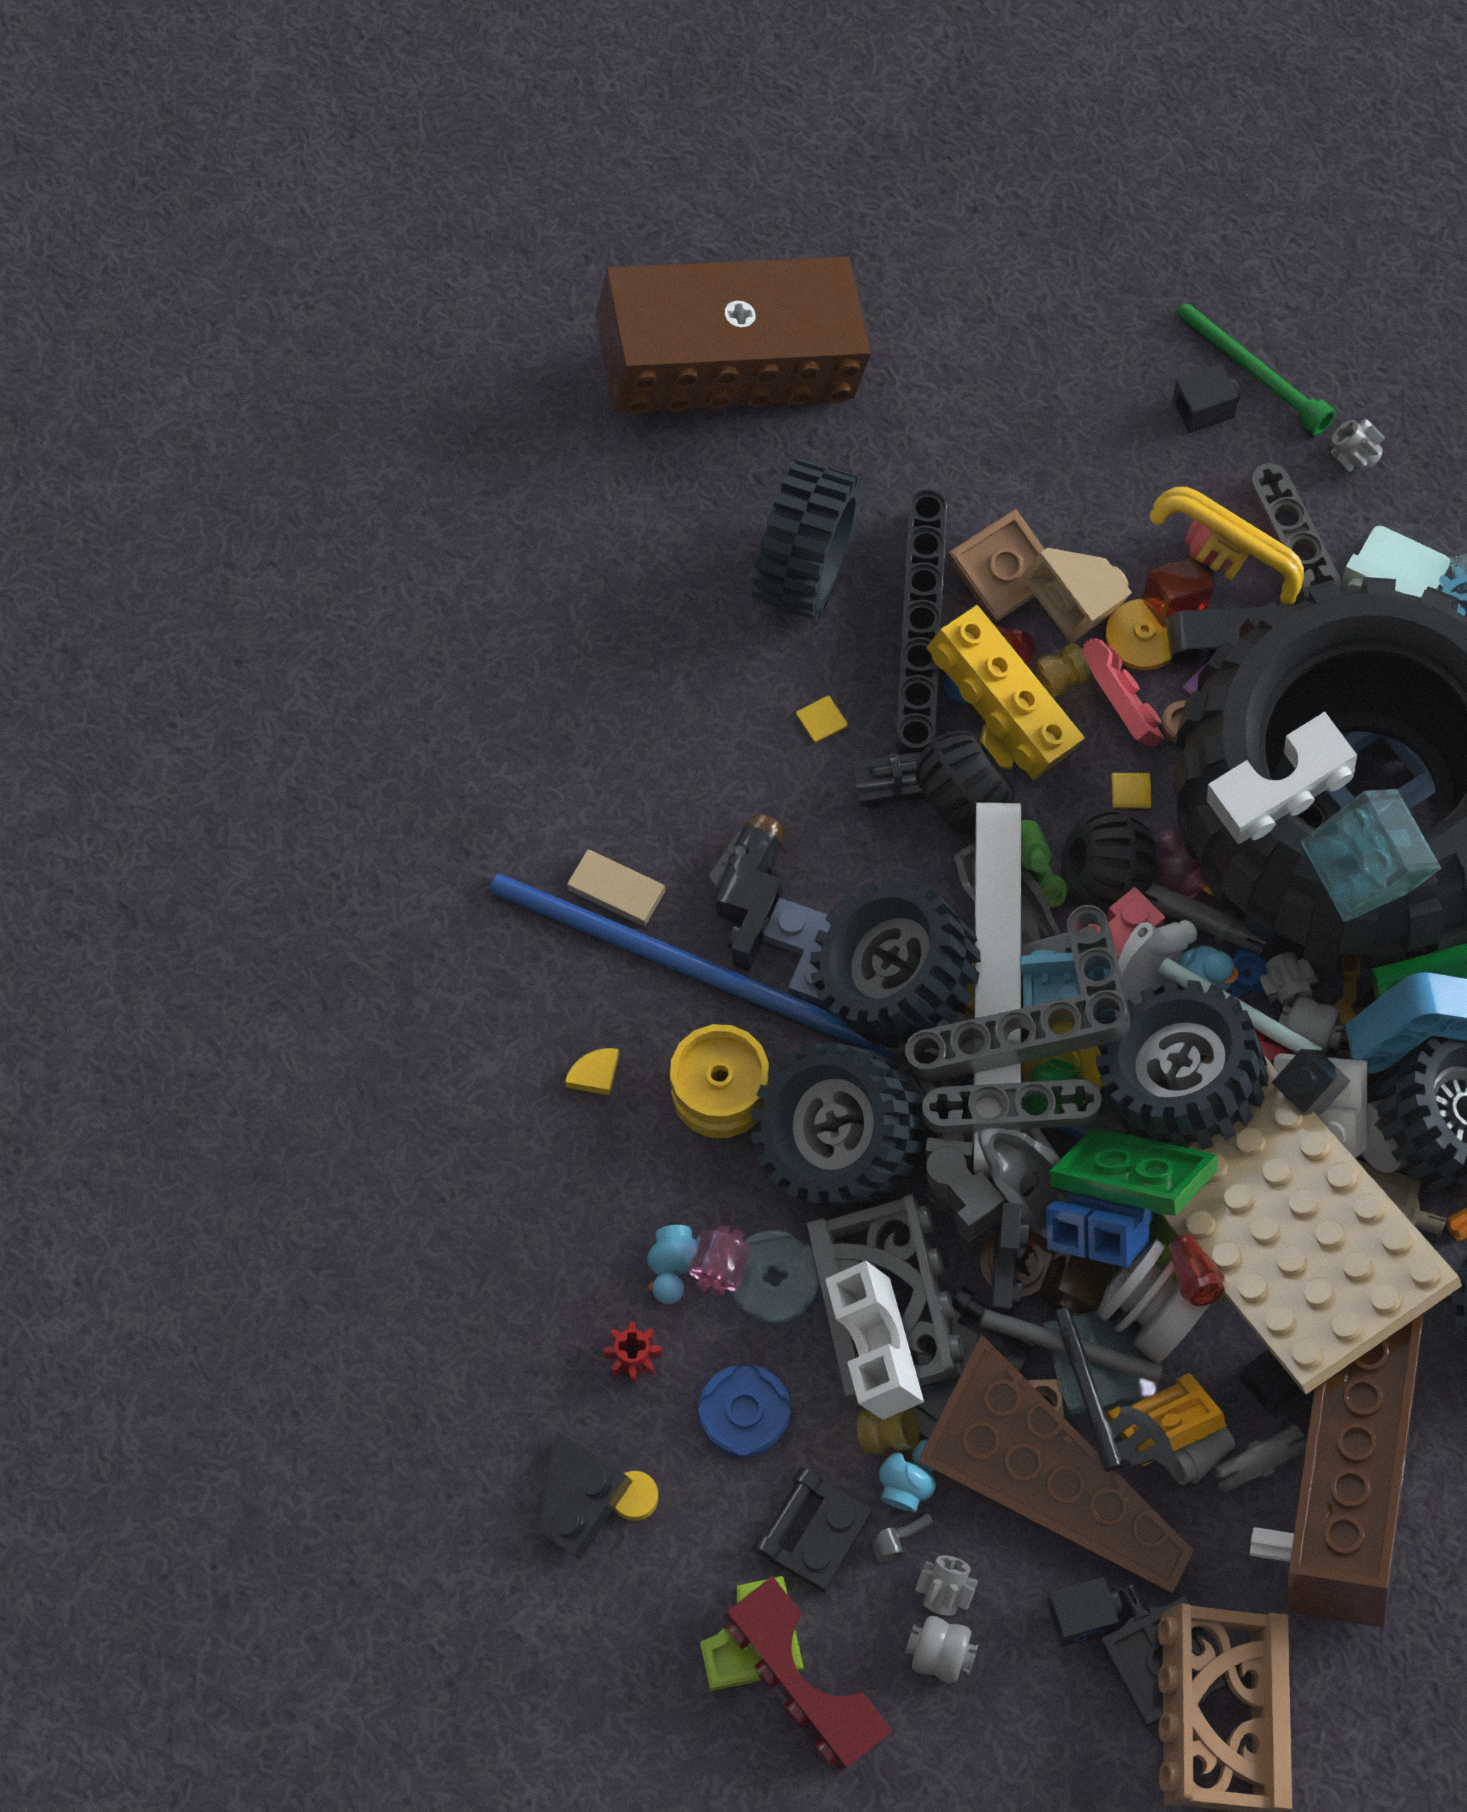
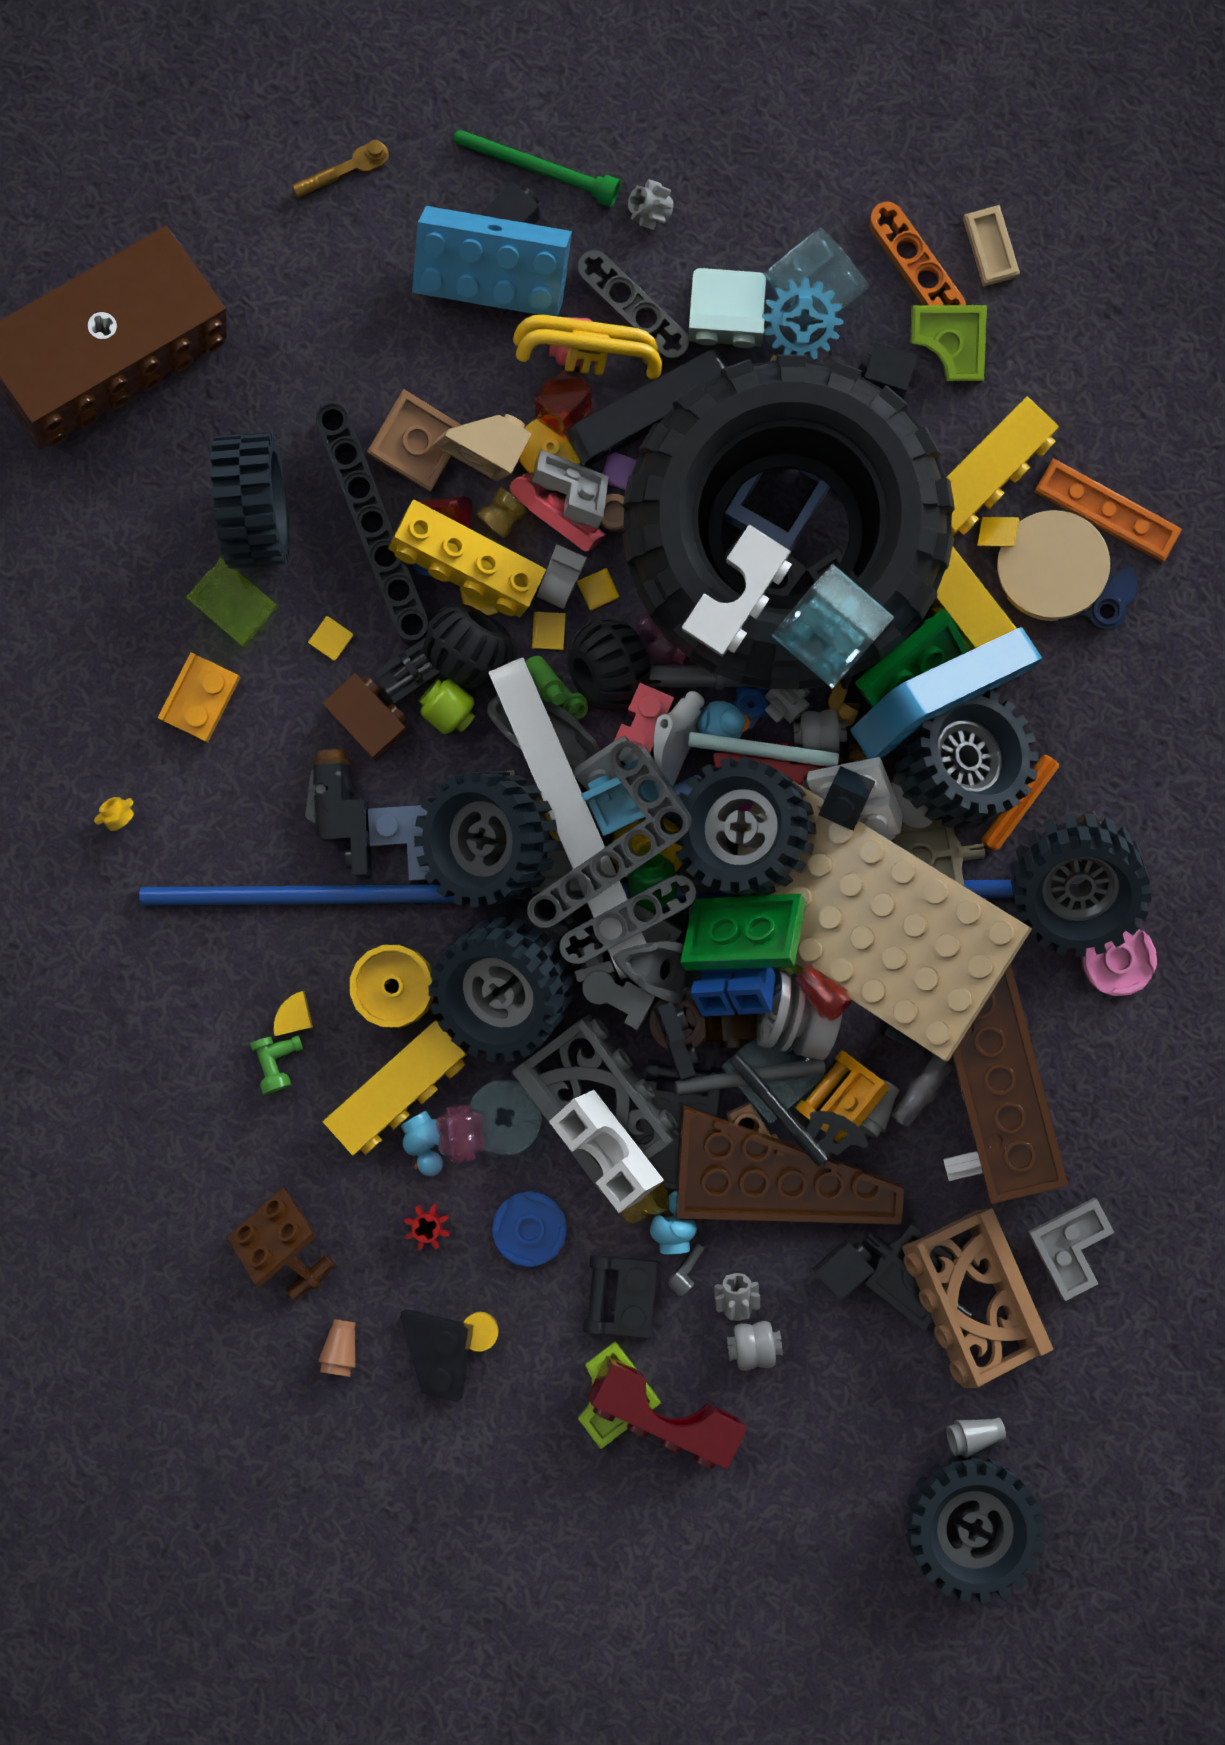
camera: 25 degrees left, 20 degrees up
tan tile [567,849,665,927] -> none
none -> yellow plate [94,797,134,831]
none -> light orange plate [158,652,241,743]
none -> clear neon green plate [186,557,279,647]
none -> reddish brown plate [227,1187,336,1302]
none -> bright green piece [250,1035,303,1095]
none -> pearl gold piece [291,140,389,199]
none -> nougat cone [318,1319,356,1377]
none -> reddish brown piece [322,673,408,761]
none -> yellow brick [323,1020,468,1156]
none -> dark azure brick [412,206,572,317]
none -> lime head [419,679,475,734]
none -> light grey plate [532,450,609,529]
none -> yellow piece [532,612,566,650]
none -> light grey leg [537,544,587,609]
none -> light grey plate [1028,1198,1114,1301]

